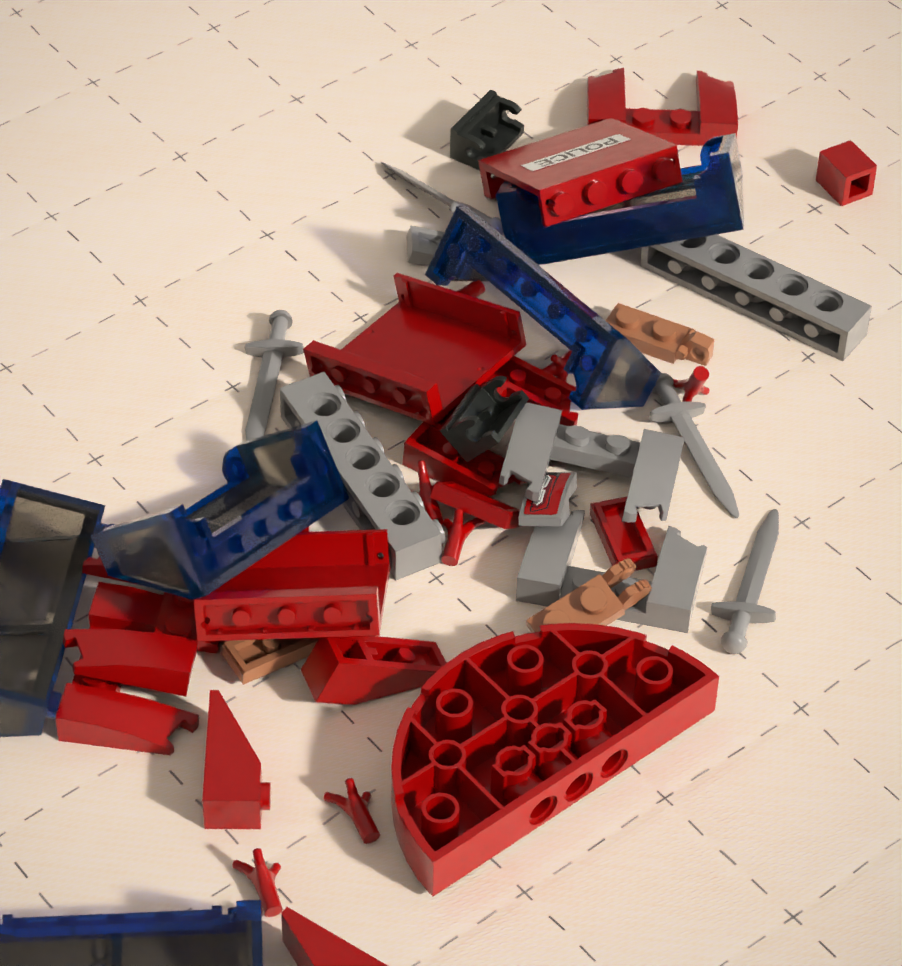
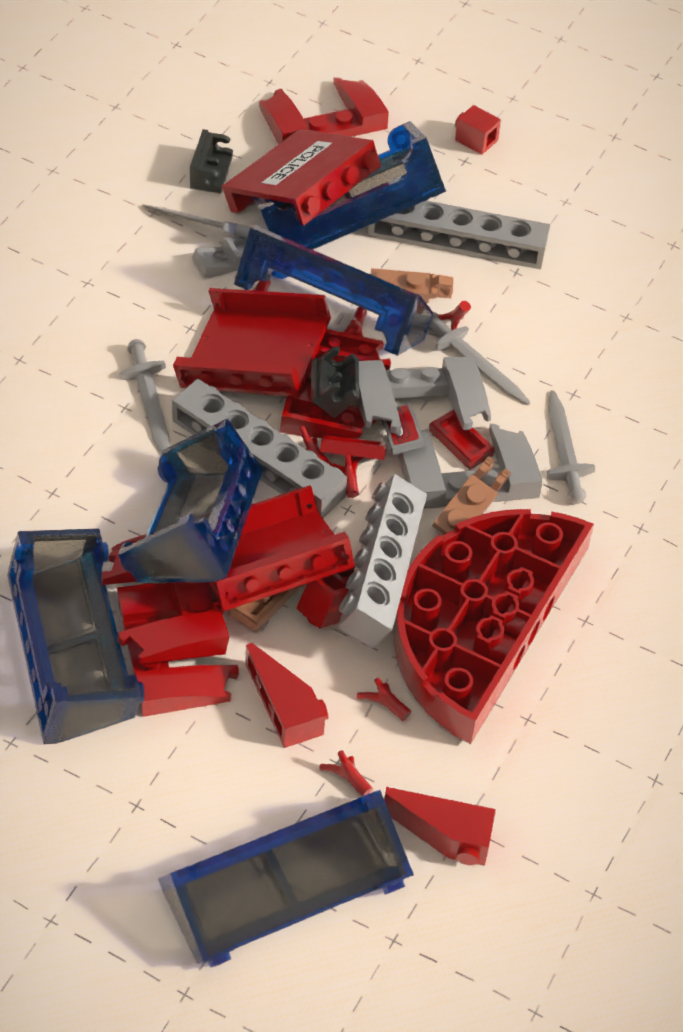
camera: 25 degrees left, 5 degrees up
none -> light grey brick [338,474,427,649]

